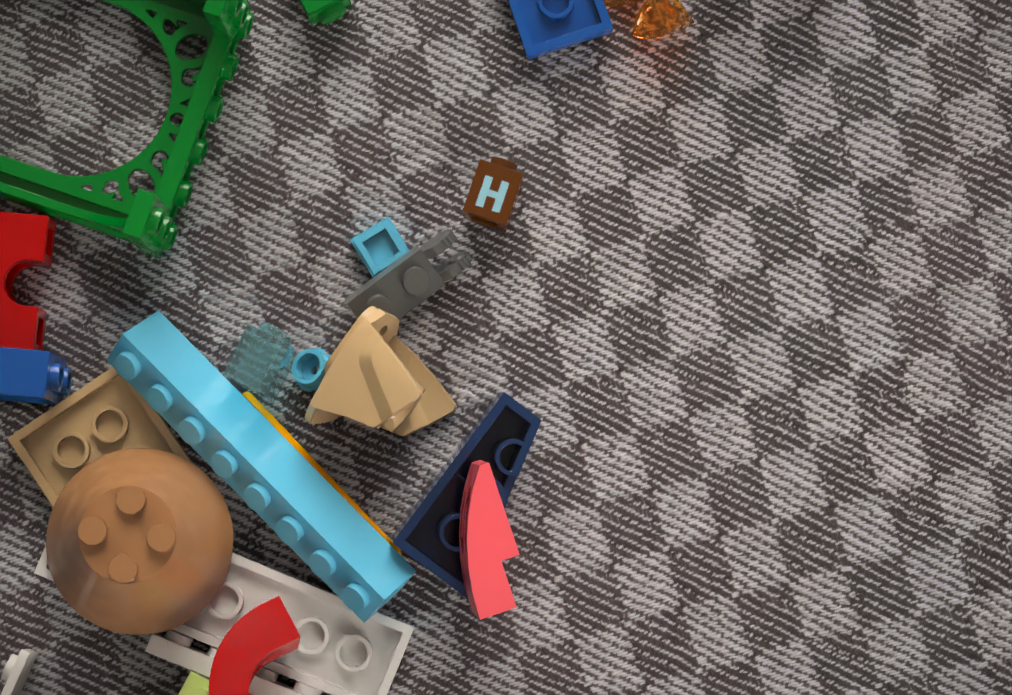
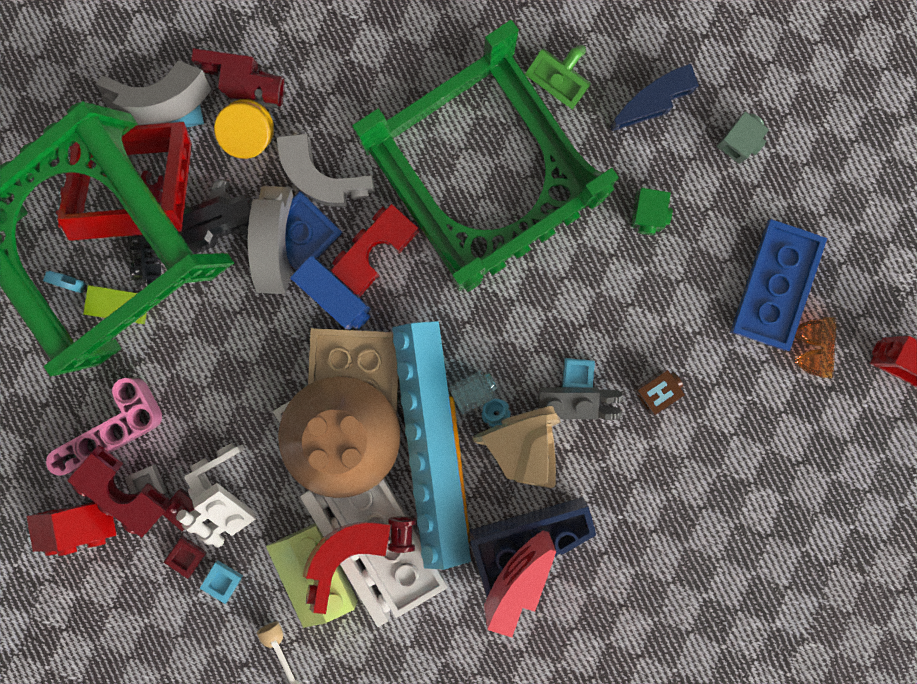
camera: 35 degrees right, 5 degrees up
none -> dark red bush [388,516,416,553]

